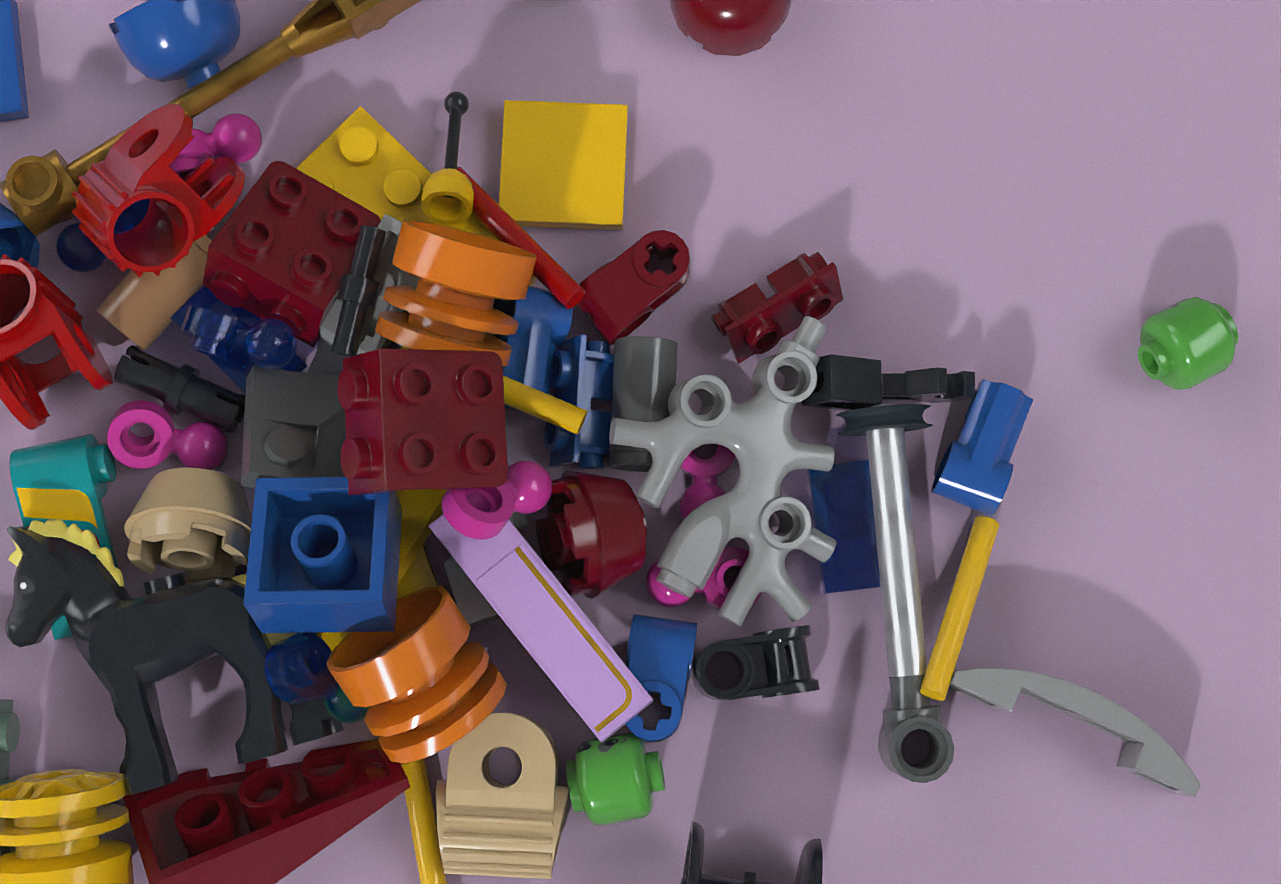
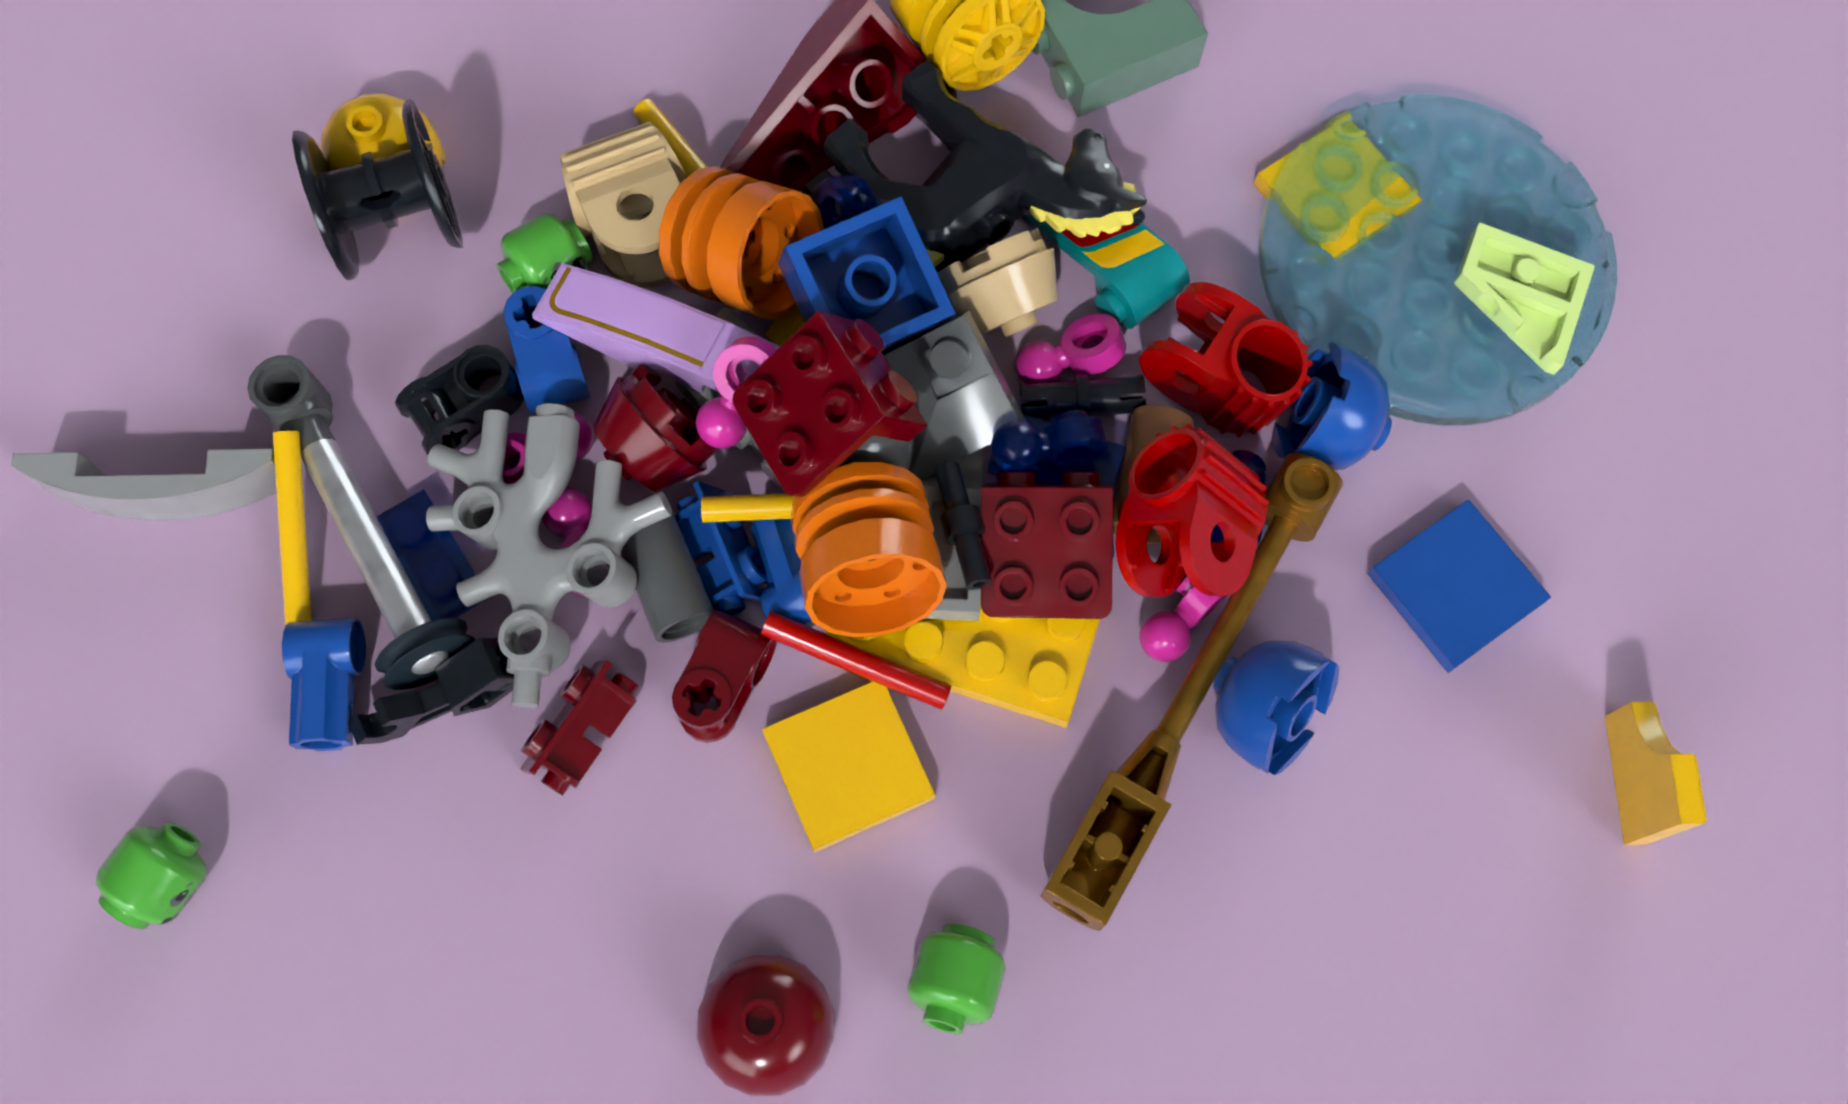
camera: 150 degrees right, 10 degrees down
yellow hinge [421,91,474,224] -> none

